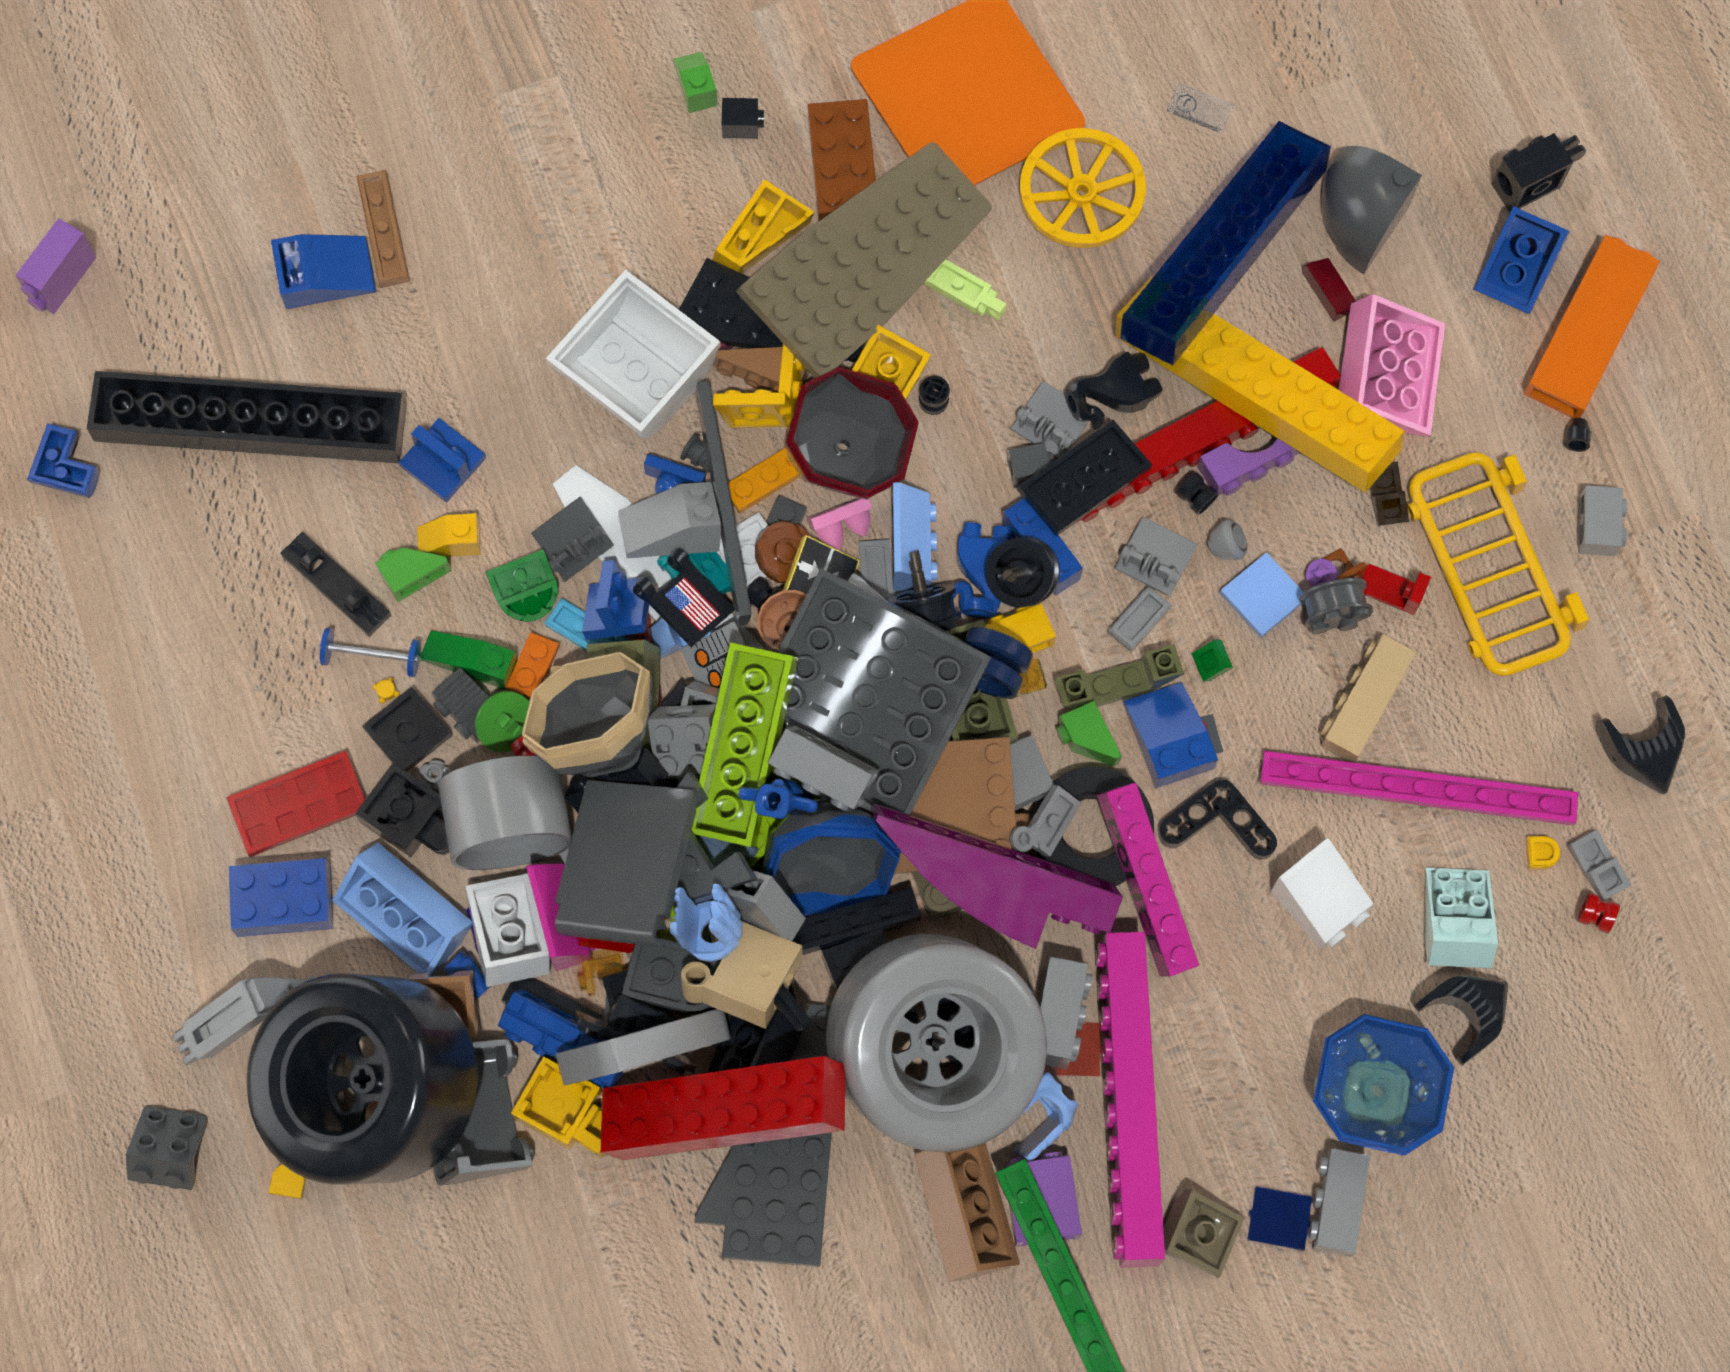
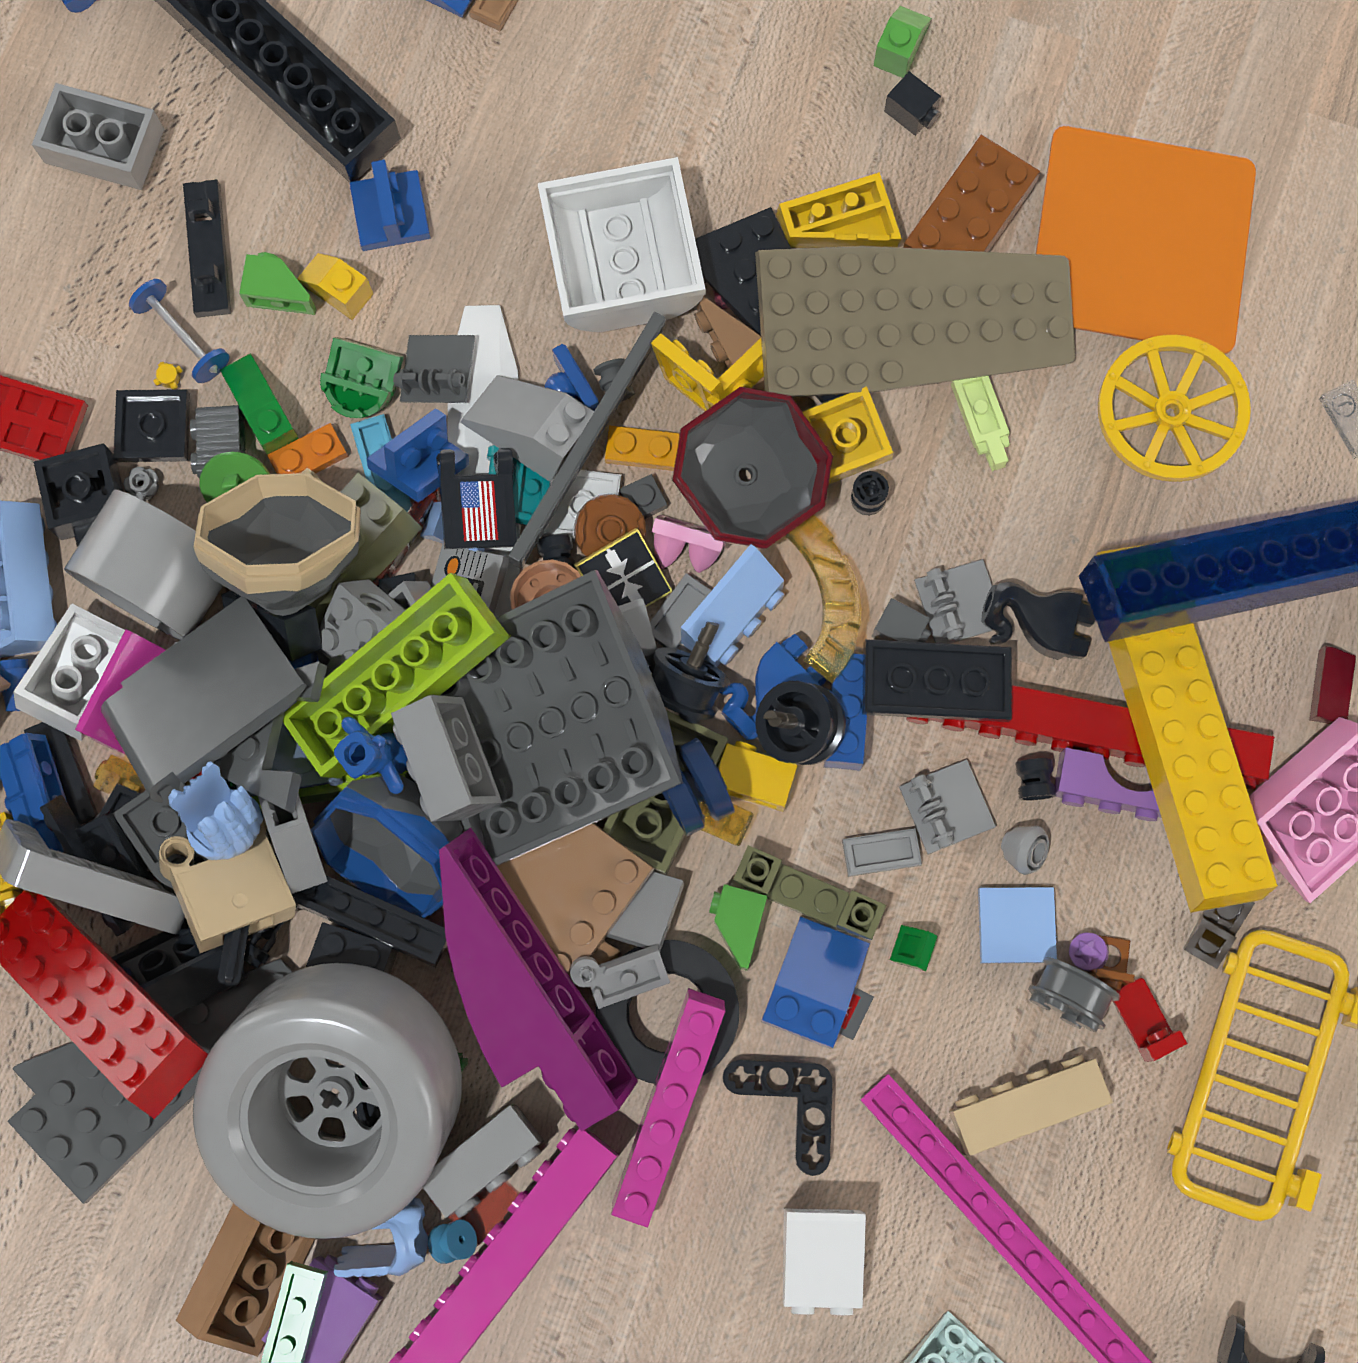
camera: 45 degrees right, 5 degrees up
none -> light grey brick [32,83,164,190]
none -> dark azure wheel [428,1220,477,1264]
none -> clear yellow tile [785,515,861,684]

